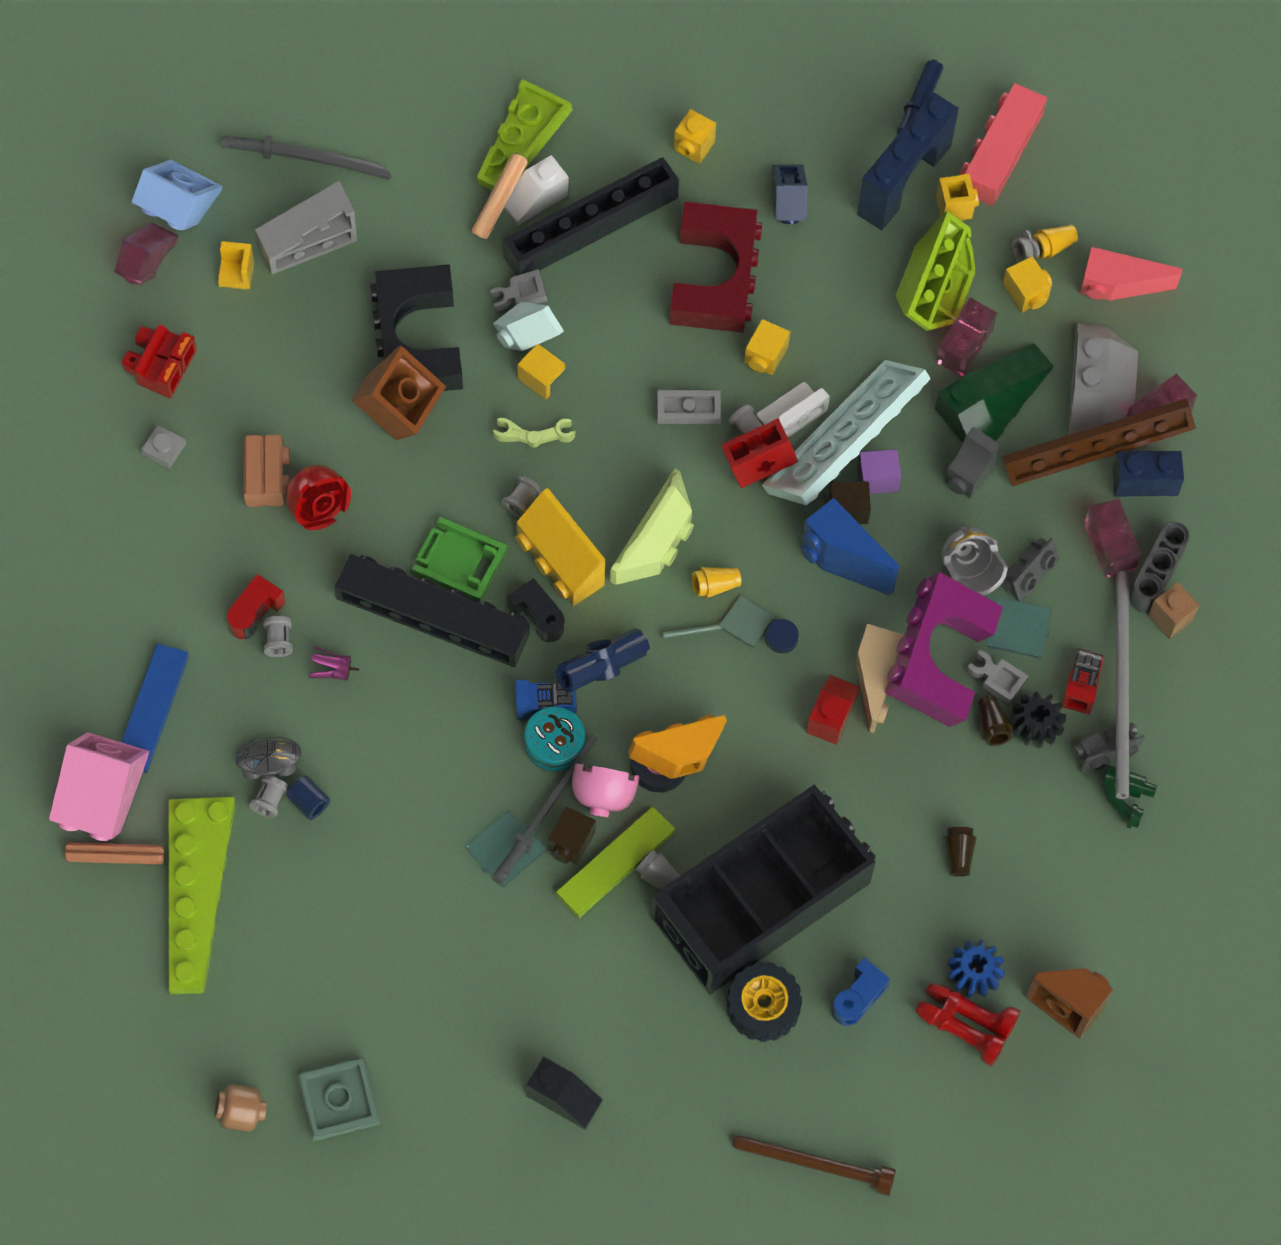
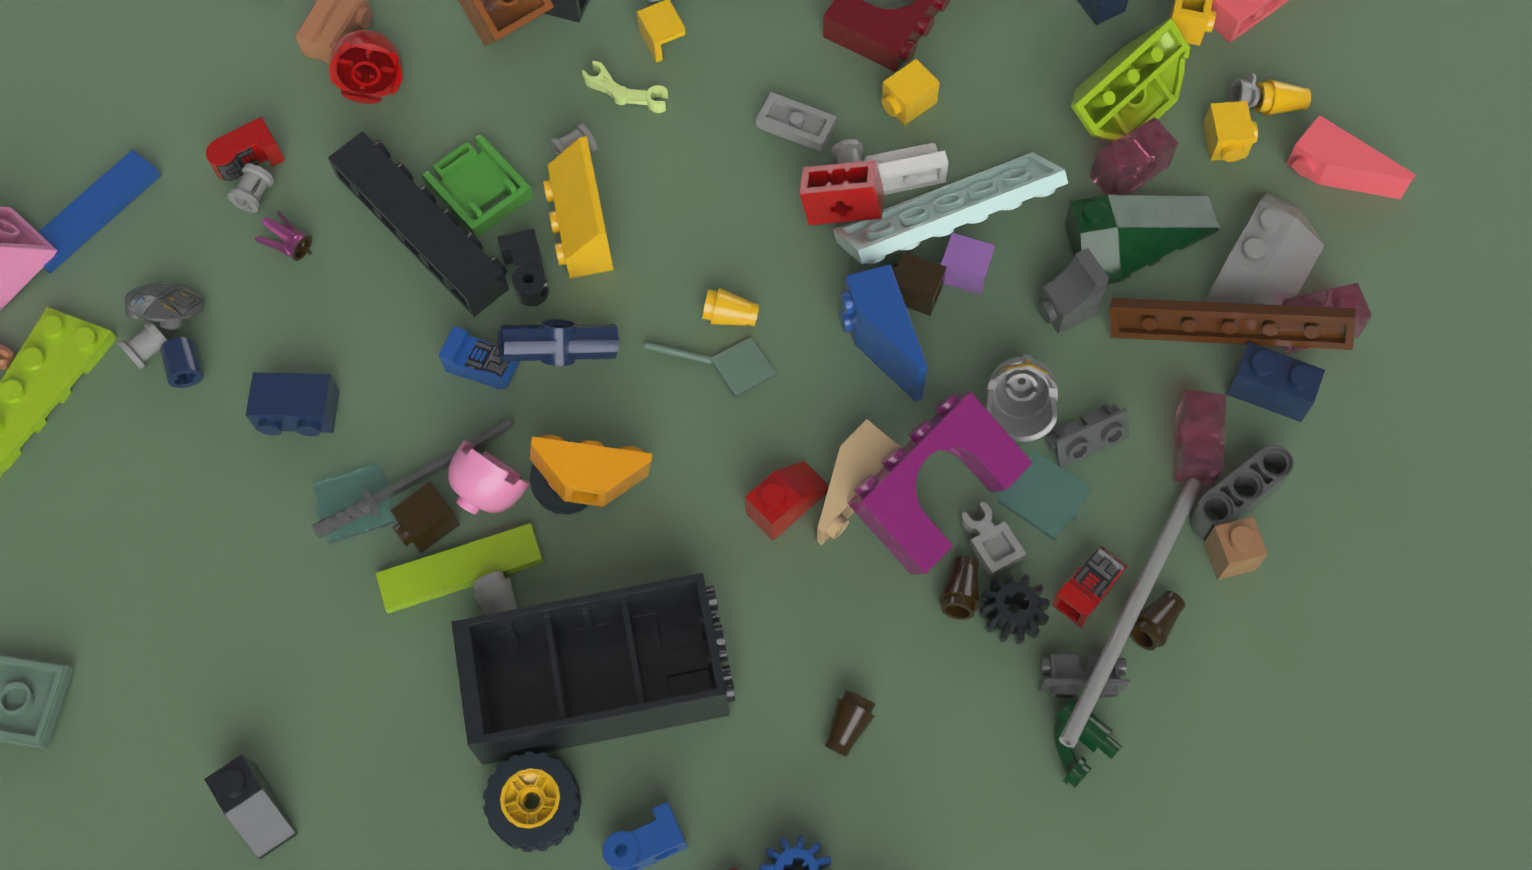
camera: 30 degrees right, 0 degrees up
teal head [524,706,585,772] -> none
yellowish green wedge [610,468,694,585] -> none
dark blue tile [766,619,799,653] -> none
none -> dark blue brick [246,372,340,436]
none -> dark brown cone [1130,591,1185,650]

